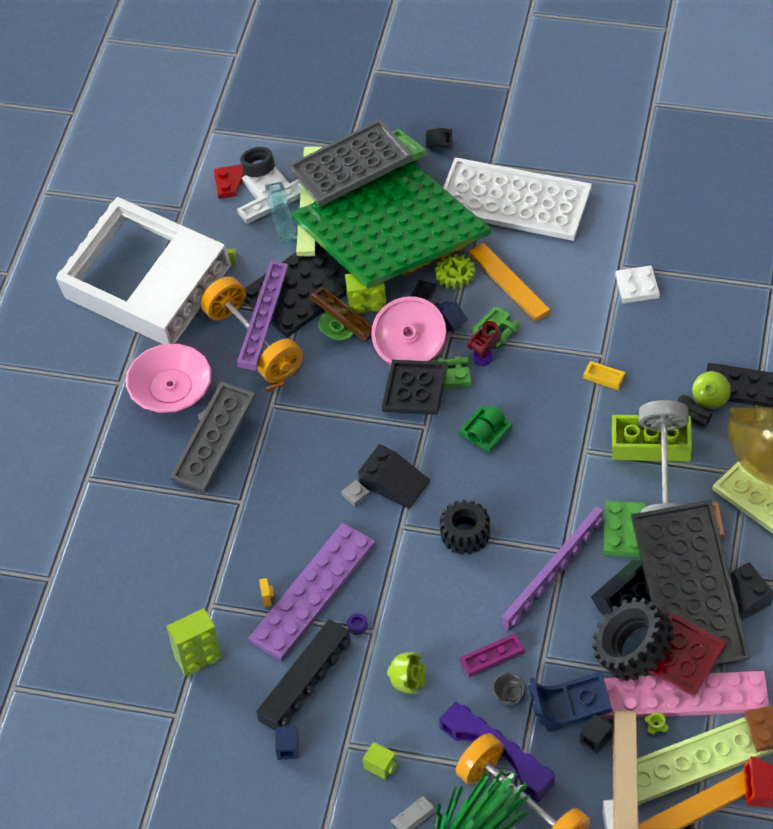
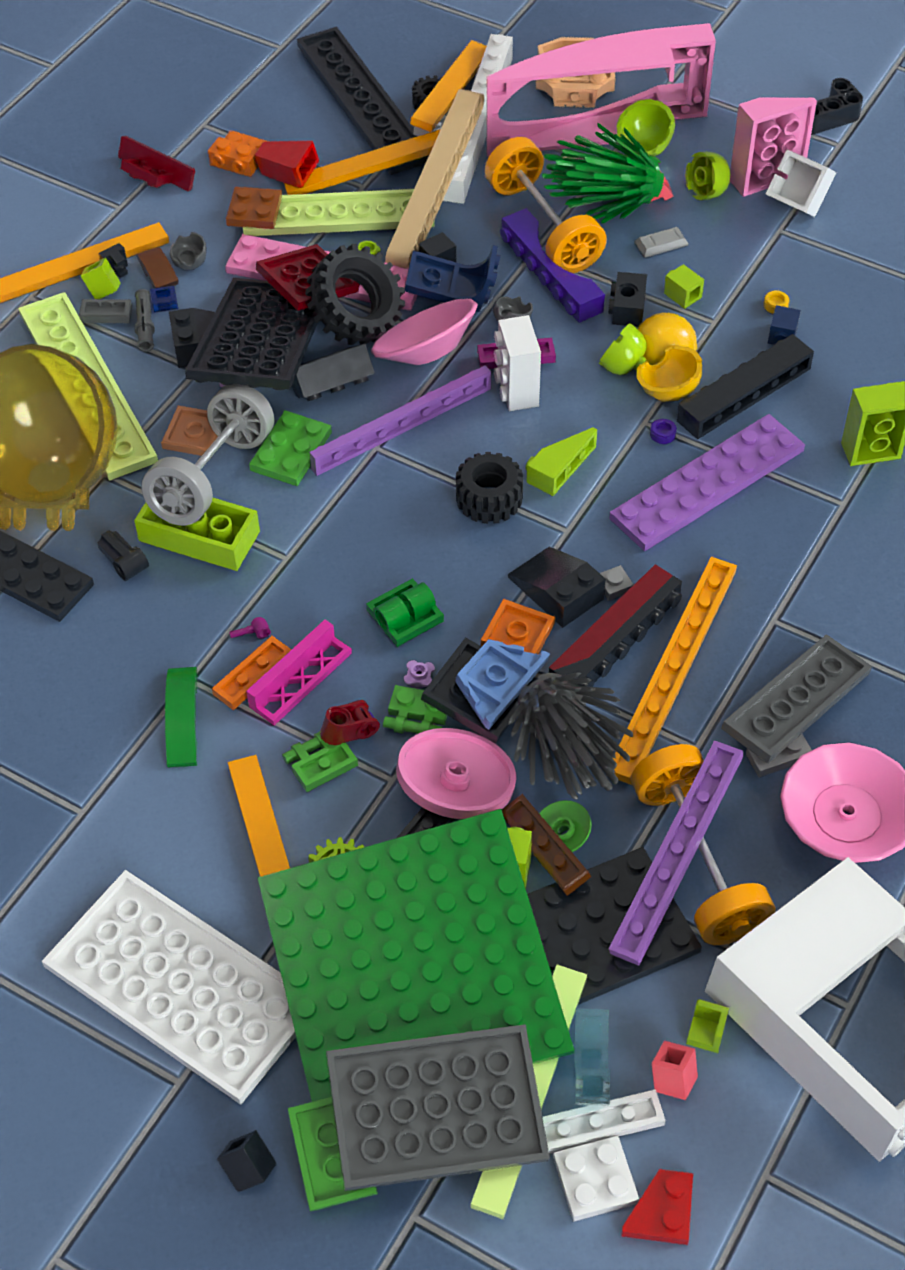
camera: 165 degrees left, 0 degrees up
black tyre [240,147,275,177] -> none
yellow plate [259,578,274,607] -> none
dark blue slope [434,301,468,331] -> none
yellow tile [583,361,626,390] -> none
white plate [615,265,660,303] -> none
lime cylinder [692,371,731,410] -> none
none -> green slope [165,667,197,768]
none -> orange plate [212,636,291,710]
none -> magenta hand [229,617,271,639]
none -> dark pink fence [246,620,352,726]
none -> bright pink dish [371,299,478,365]
none -> lavender plate [404,660,435,689]
none -> medium blue wing [455,639,550,730]
none -> orange plate [481,599,555,654]
none -> white brick [494,315,541,411]
none -> dark grey plant [508,672,633,800]
none -> lime slope [525,427,597,496]
none -> brick [548,564,682,696]
none -> light orange plate [606,557,737,785]
none -> black brick [608,272,647,327]
none -> yellow cylinder [636,345,702,402]
none -> yellow cylinder [637,313,697,365]
none -> coral brick [652,1041,698,1100]
none -> yellow tile [764,291,789,314]

